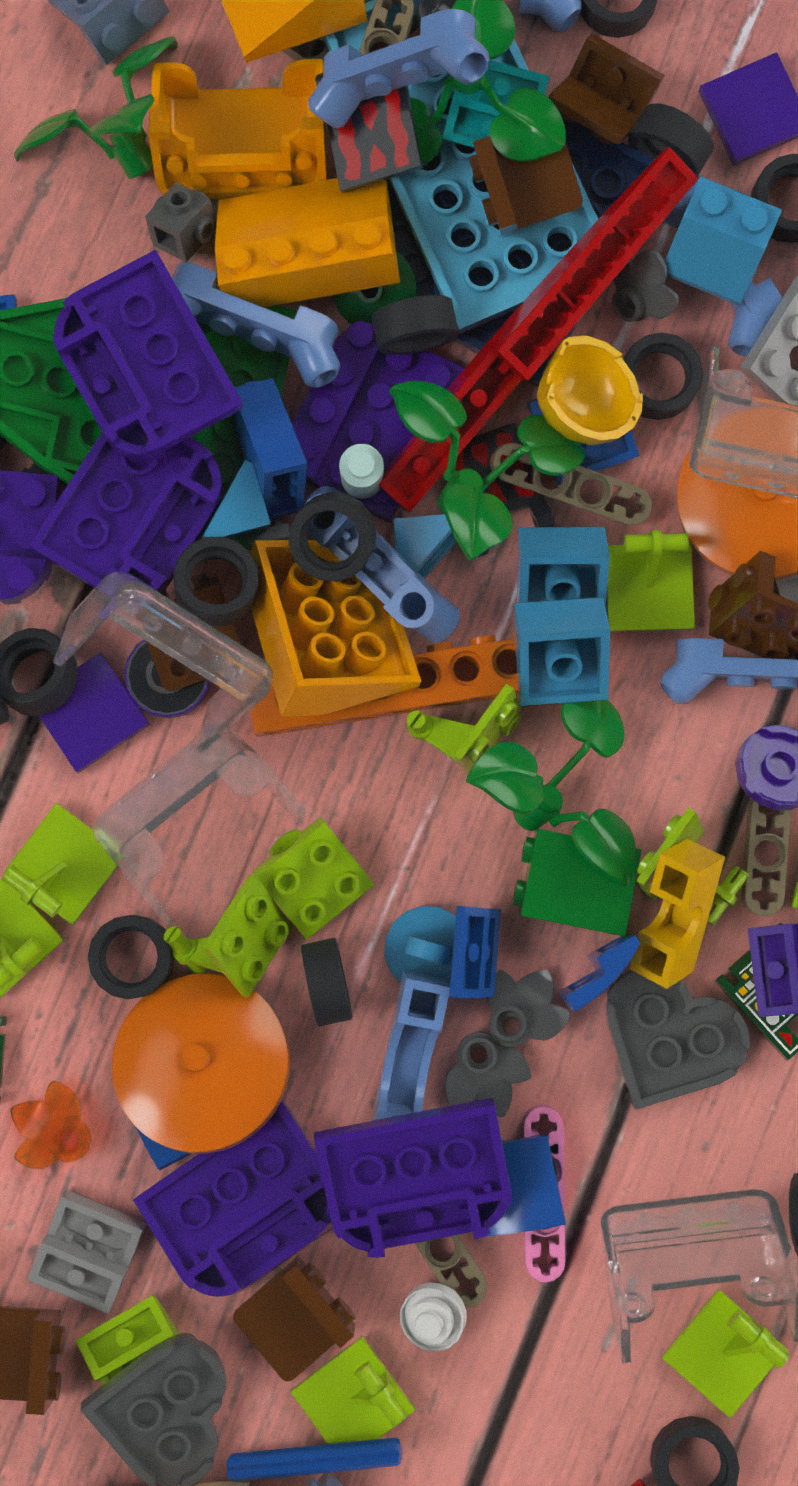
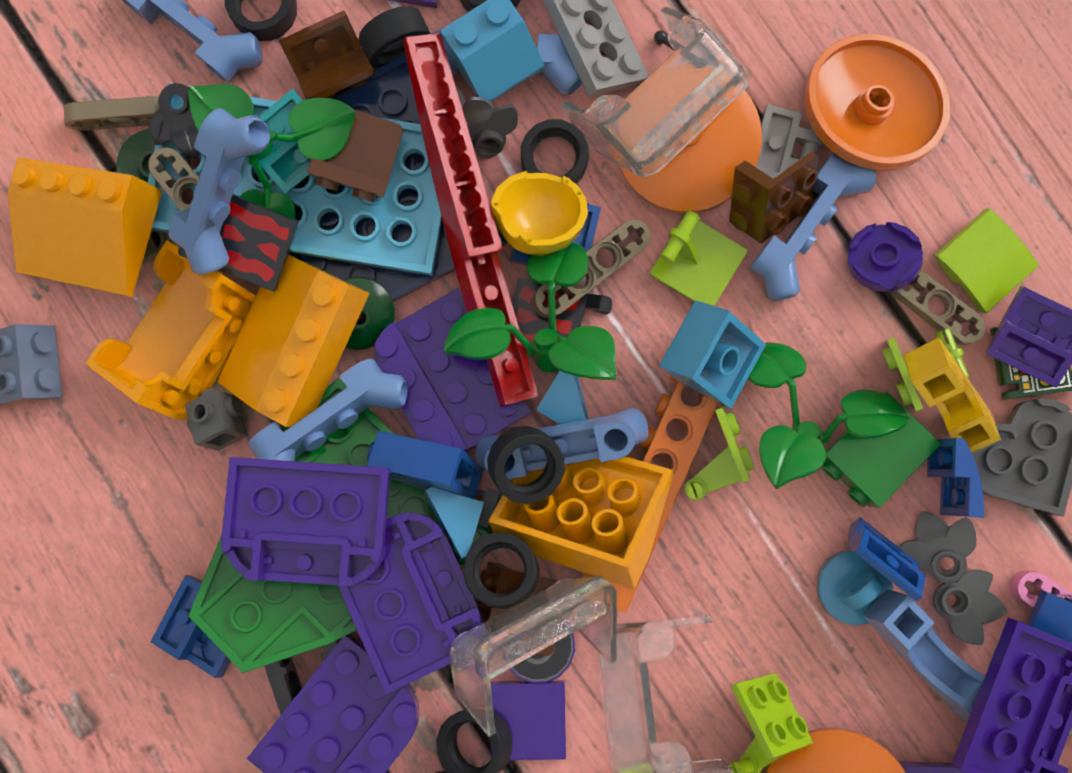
camera: 55 degrees left, 0 degrees up
green plant [14,36,178,179] -> none
lime plate [252,816,375,940] -> none
black tyre [301,938,353,1027] -> none
light aqua brick [339,444,384,499] -> none
black tyre [372,295,459,355] -> none
dark azure slope [517,527,610,607] -> none

